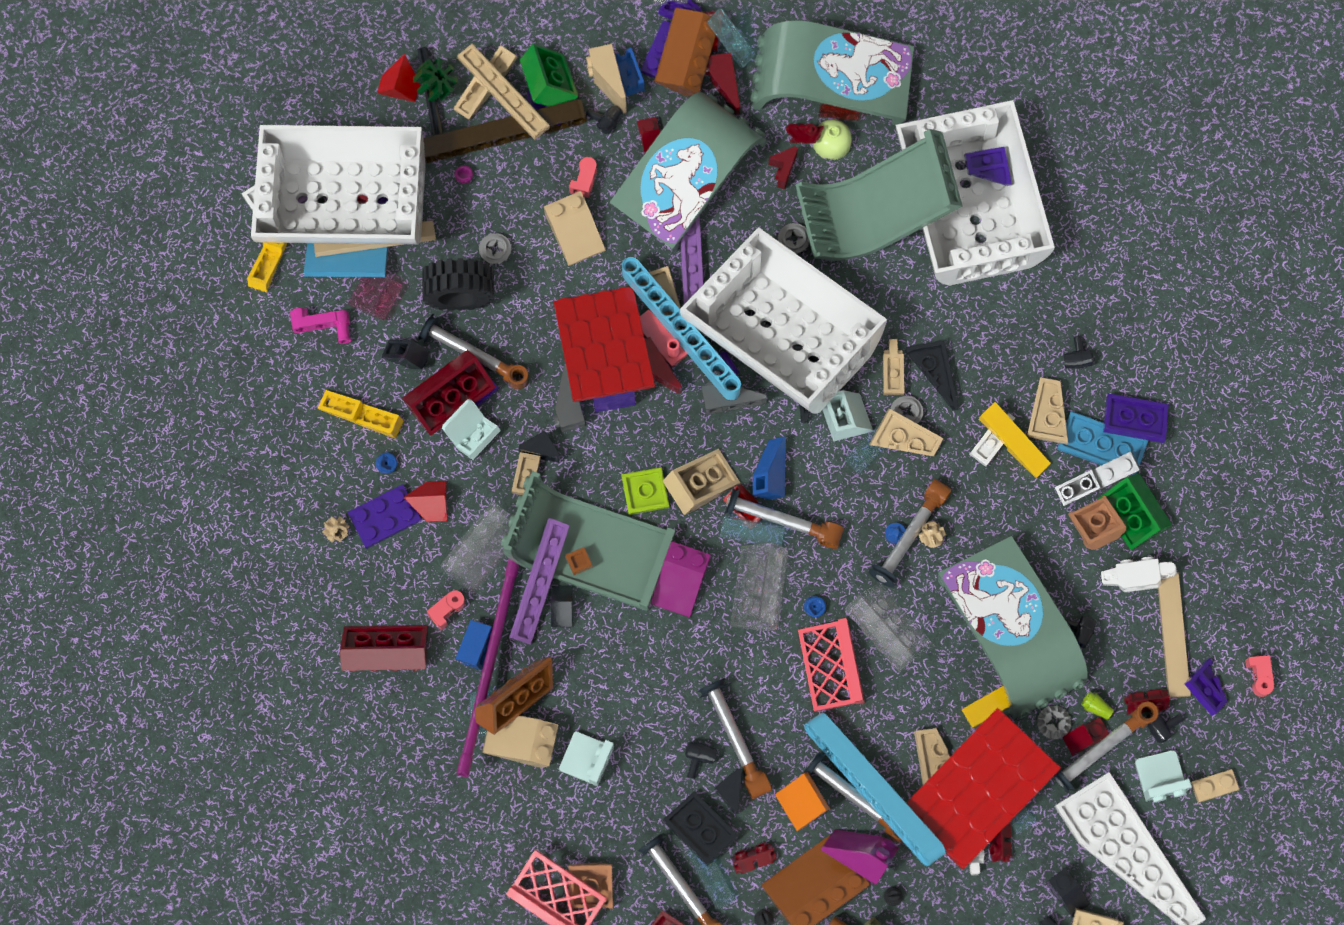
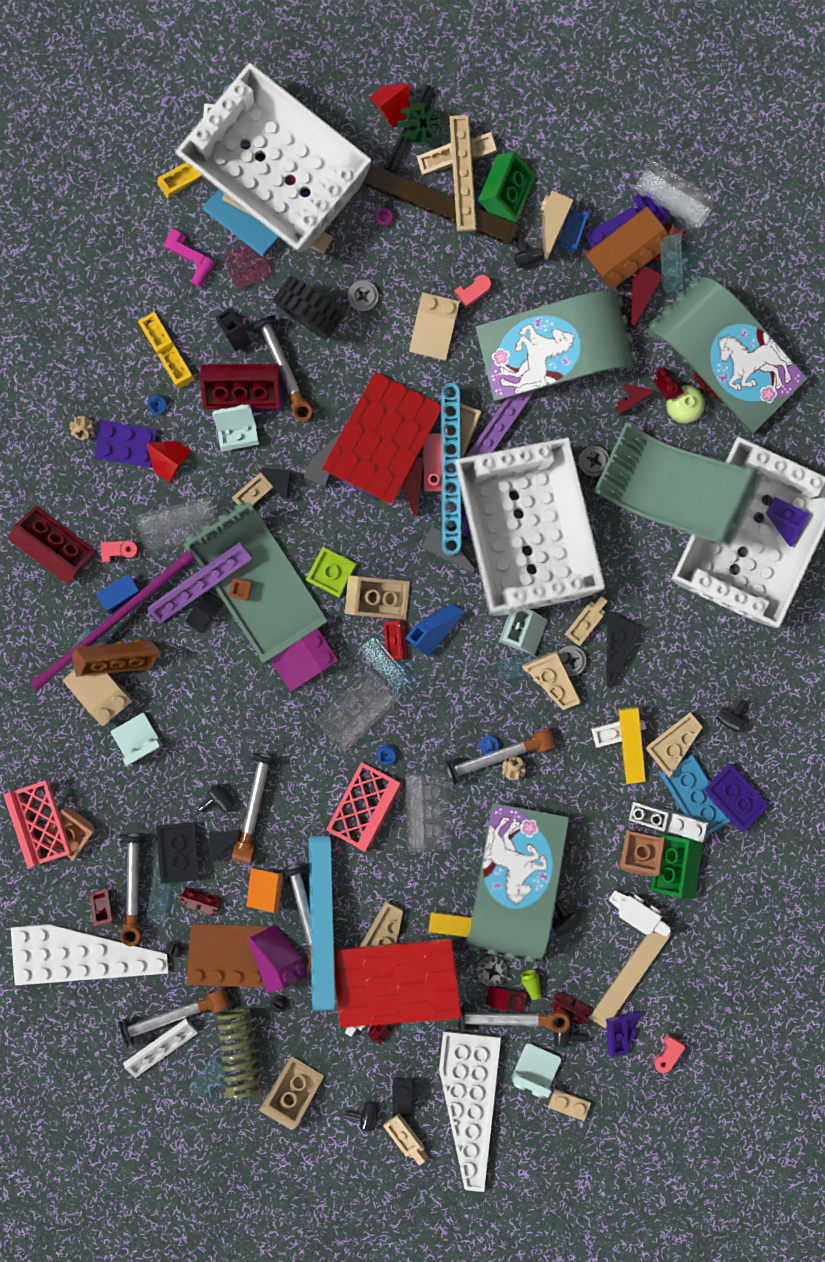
camera: 40 degrees right, 15 degrees up
dark red slope [637,117,661,154] -> none
piece [724,487,844,549] -> none

